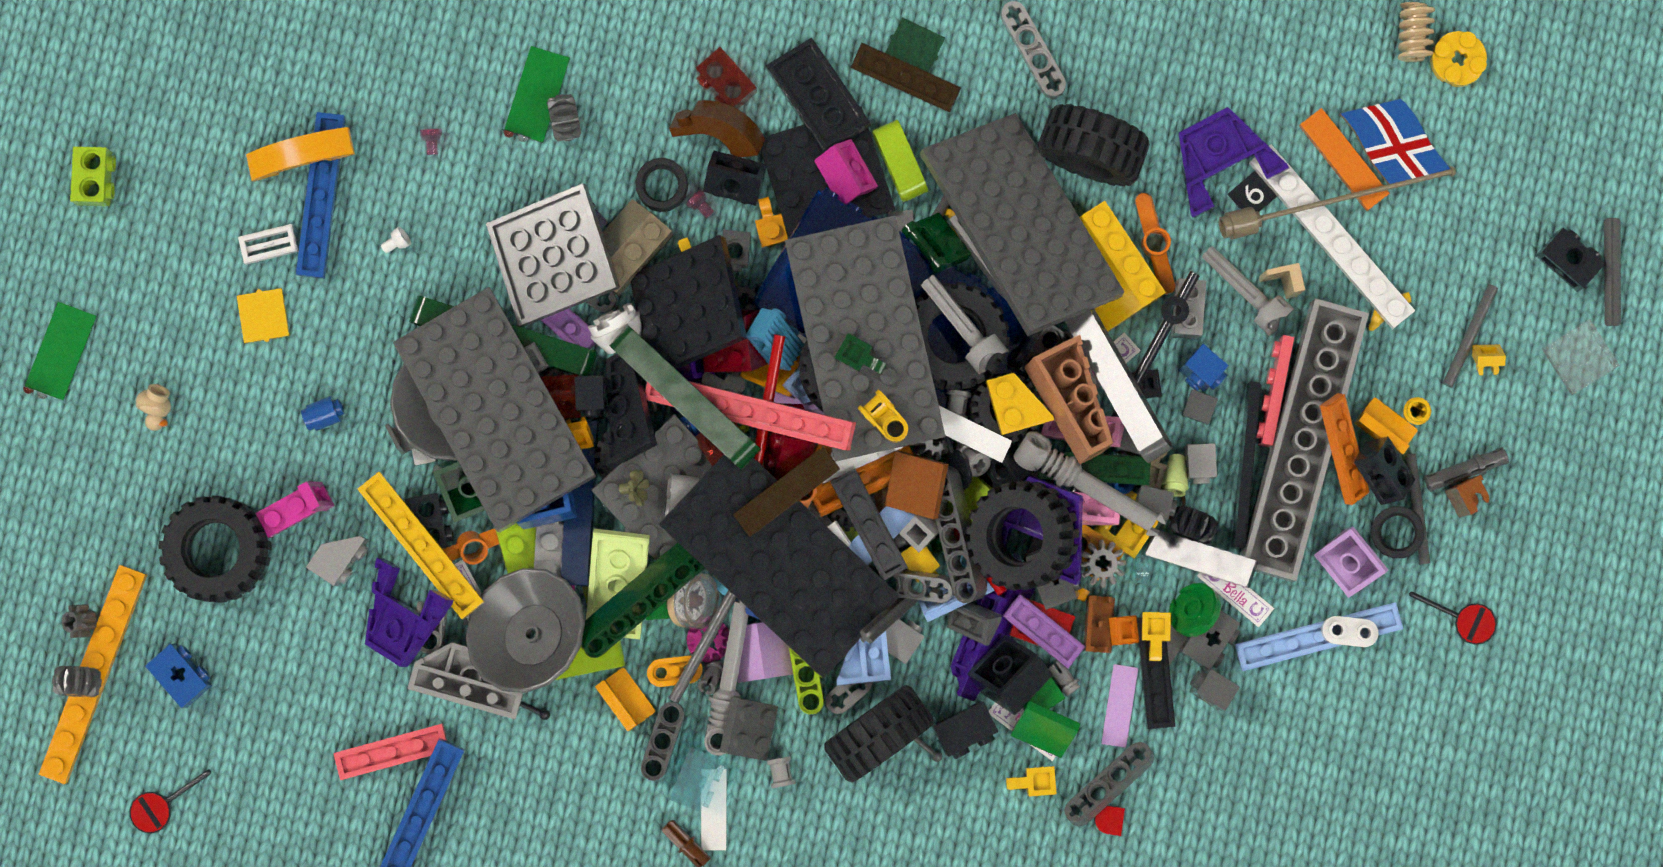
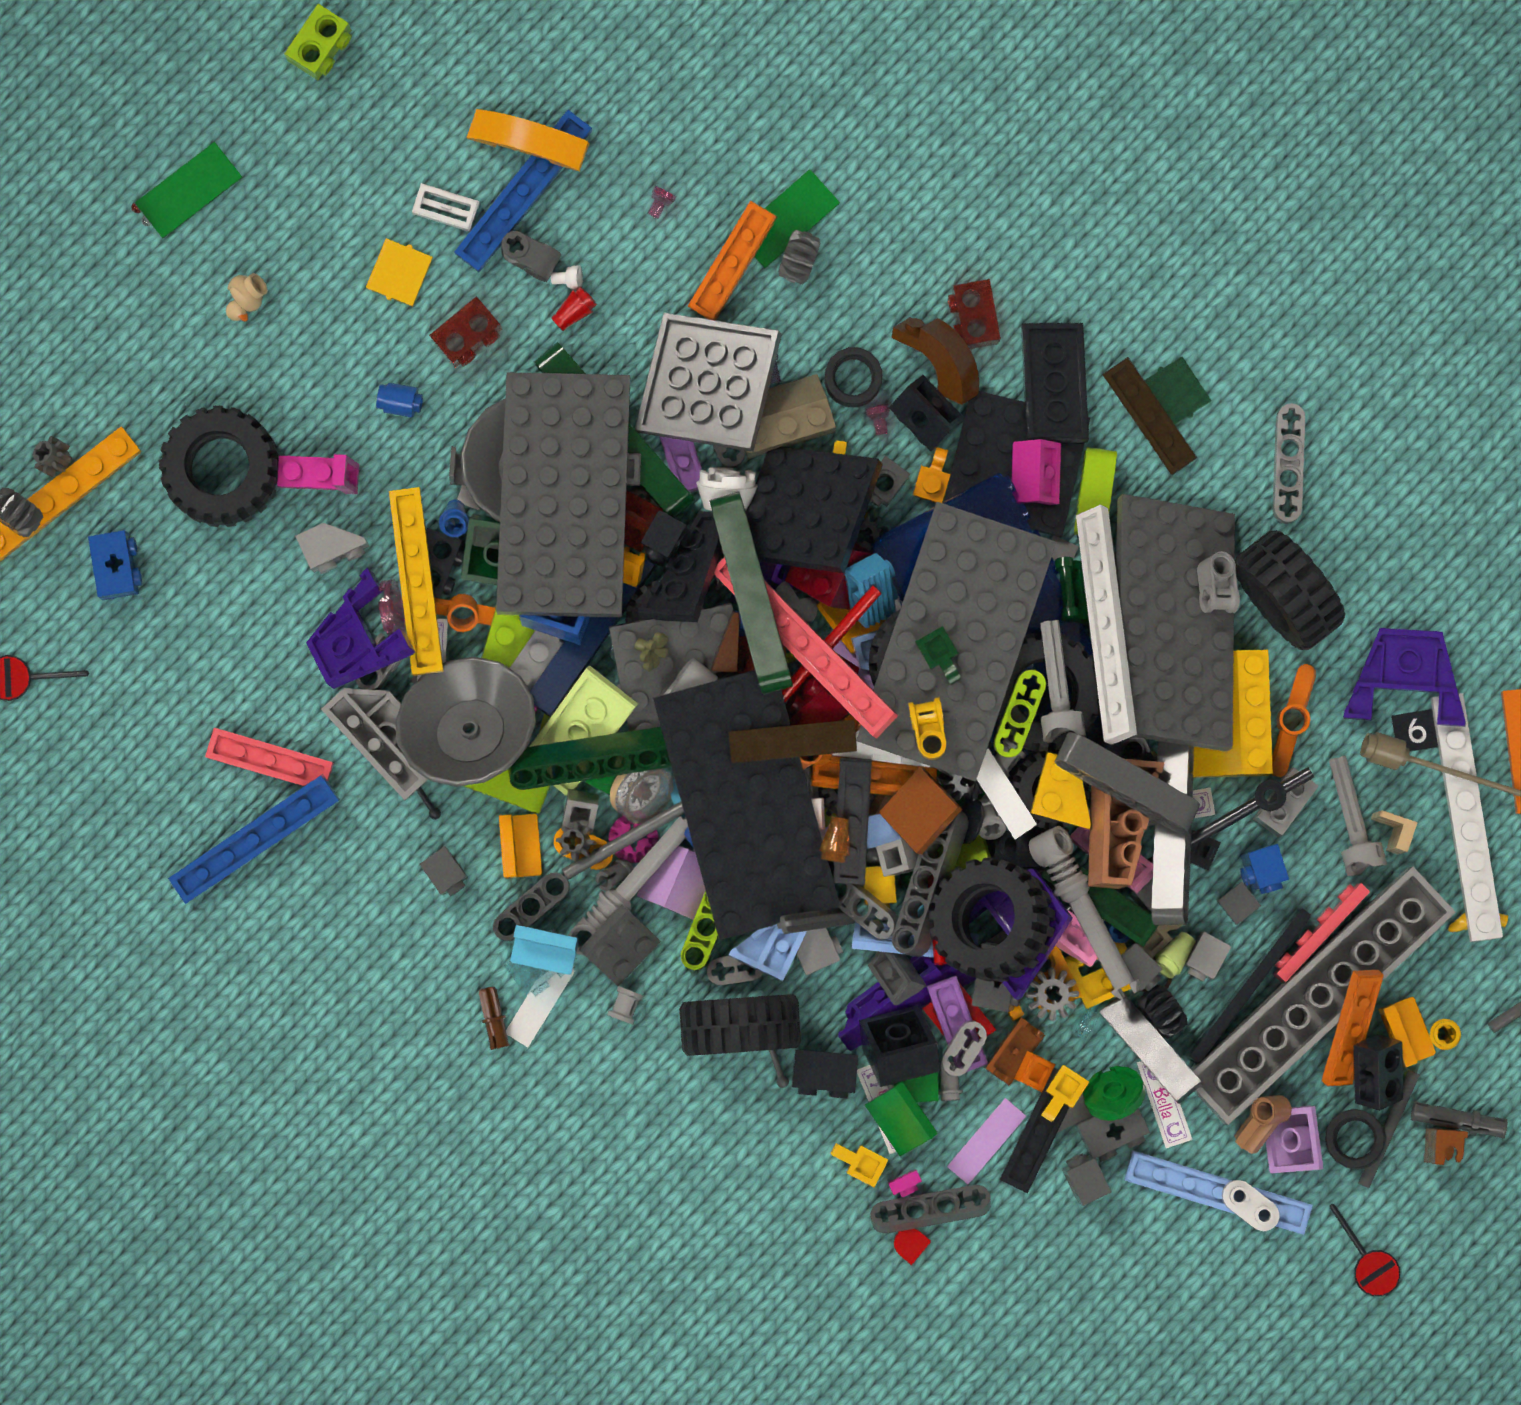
camera: 30 degrees right, 0 degrees up
none -> clear pink tile [379,579,405,637]
none -> dark grey brick [419,846,468,897]
none -> clear red brick [429,296,502,368]
none -> blue cone [439,499,469,537]
none -> dark grey piece [501,231,561,282]
none -> medium azure panel [510,925,579,975]
none -> red cone [551,287,597,331]
none -> dark grey gear [556,822,597,861]
none -> light grey plate [562,789,599,833]
none -> orange tile [688,201,778,321]
none -> reddish brown piece [711,611,739,672]
none -> clear orange cone [819,816,850,863]
none -> dark pink plate [888,1169,922,1197]
none -> light grey beam [941,1021,987,1076]
none -> lime beam [994,670,1046,758]
none -> dark grey beam [1054,732,1200,834]
none -> white plate [1076,505,1137,745]
none -> light grey piece [1197,551,1240,613]
none -> medium nougat piece [1234,1095,1292,1154]

